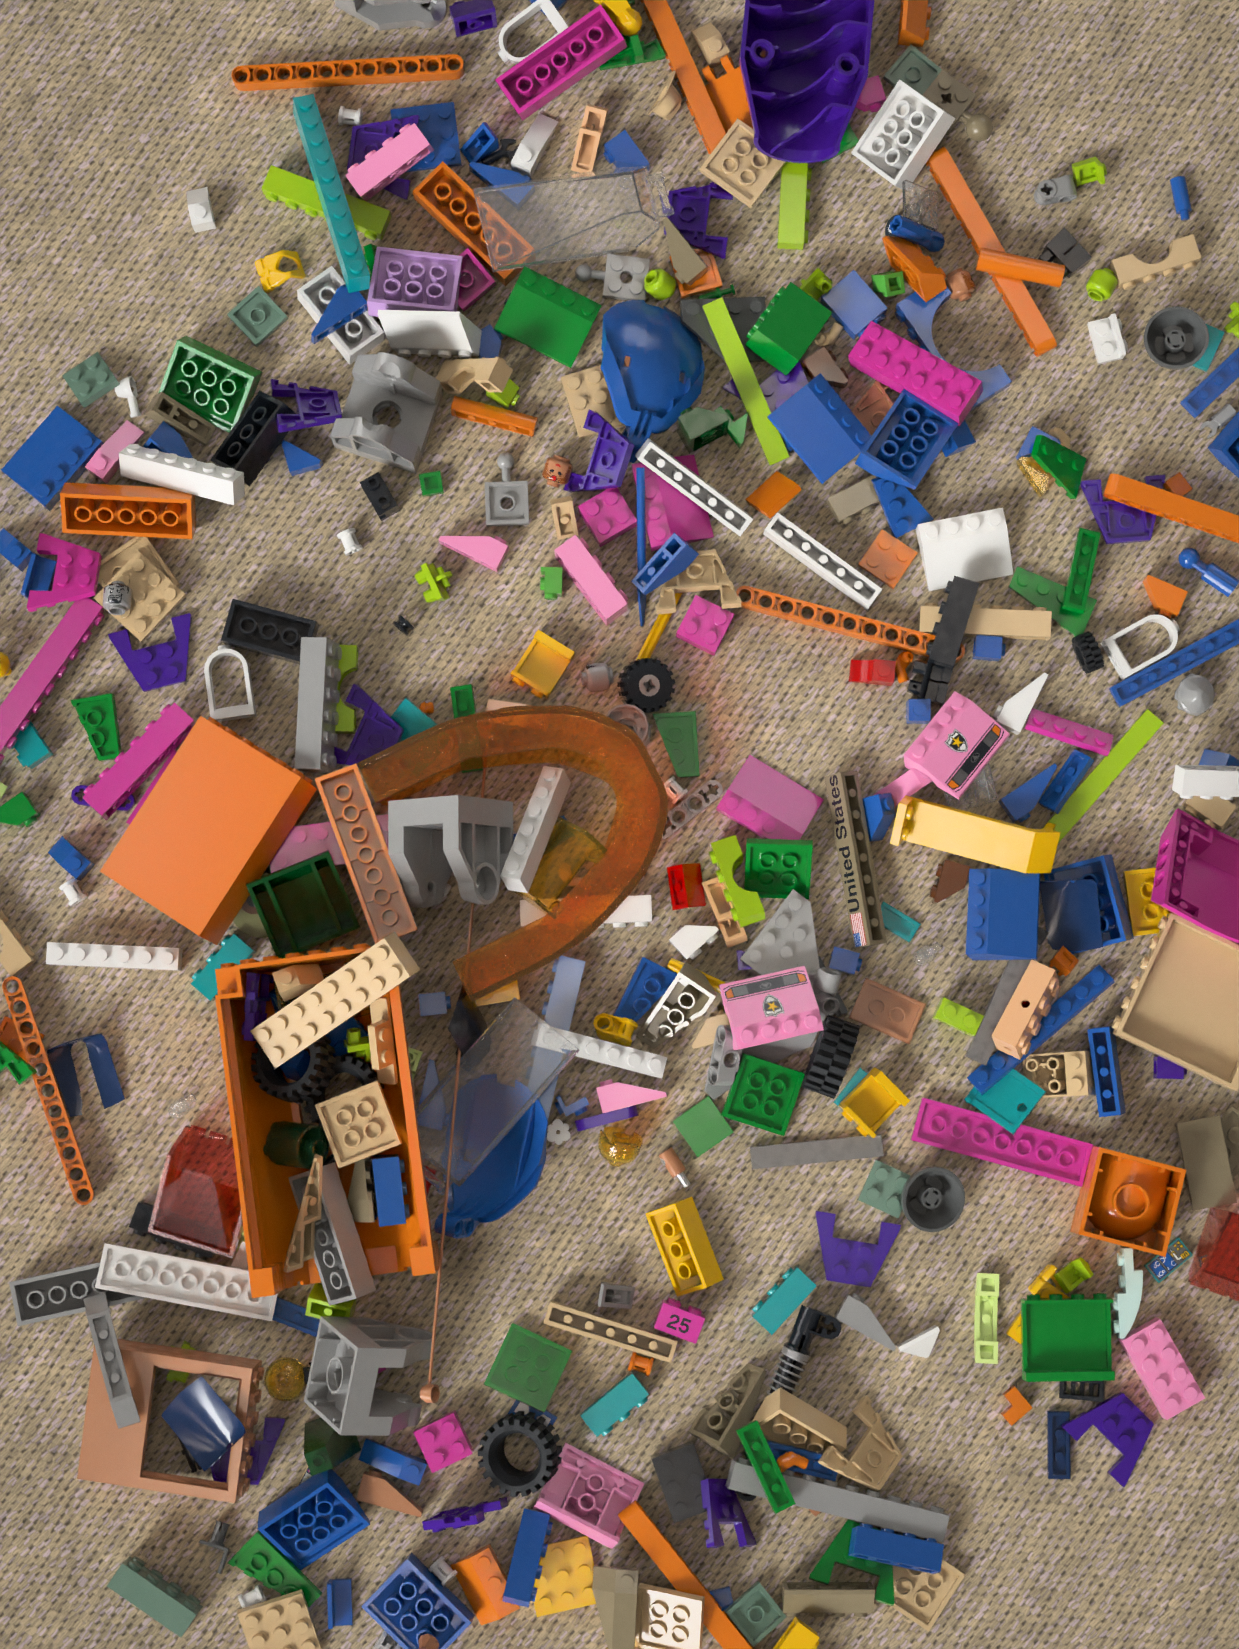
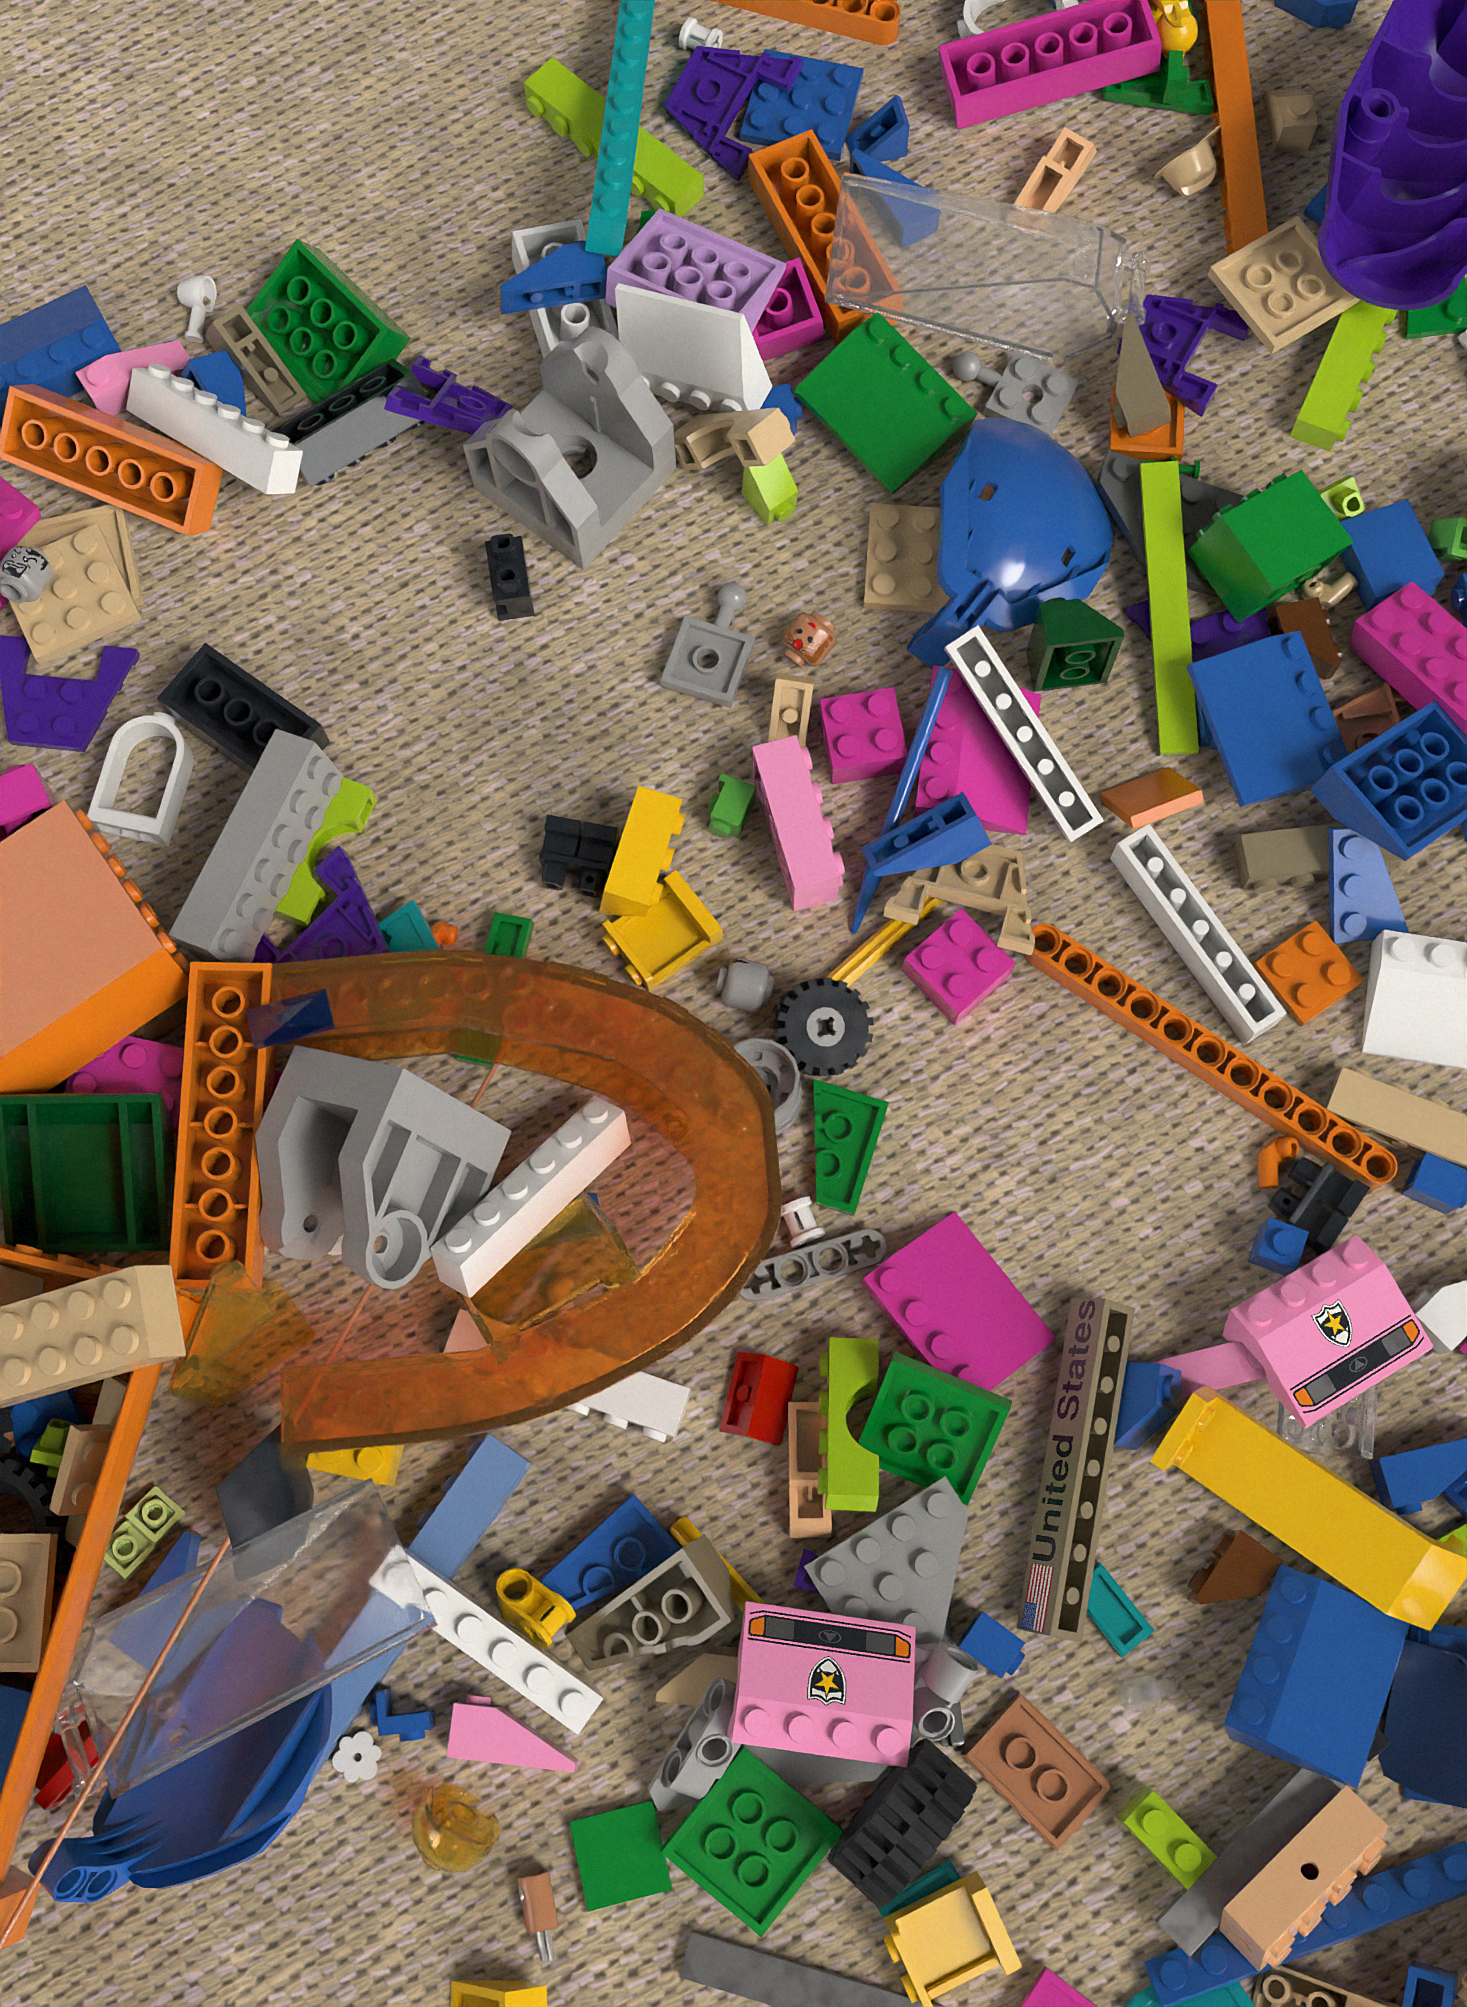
camera: 25 degrees right, 10 degrees down
sand green plate [62,352,120,408] -> none
white slope [186,187,216,233] -> none
sand green plate [227,286,288,347] -> none
yellow piece [255,250,306,293] -> none
blue slope [281,439,323,476] -> none
white bush [337,528,363,556] -> none
bright pink brick [345,123,434,201] -> none
black bush [393,615,414,636] -> none
lime hips [414,563,453,603] -> none
brick [418,991,451,1017] -> none
green plate [419,471,444,497] -> none
bright pink slope [439,536,509,572] -> none
orange brick [451,396,538,437] -> none
black bar [481,139,518,165] -> none
white slope [511,113,559,178] -> none
dark purple wing [564,409,634,493] -> none
dark purple beam [575,1105,639,1132] -> none
blue slope [603,130,650,172] -> none
lime head [644,268,676,301] -> none
white slope [669,925,719,960] -> none
orange tile [701,55,753,133] -> none
green slope [714,406,748,449] -> none
red arch [849,659,896,686] -> none
black brick [925,576,980,669] -> none
orange tile [1049,946,1079,977] -> none
none -> clear yellow windscreen [168,1260,316,1409]
none -> clear blue slope [246,989,335,1050]
none -> black hips [539,814,620,898]
none -> yellow slope [599,785,686,916]

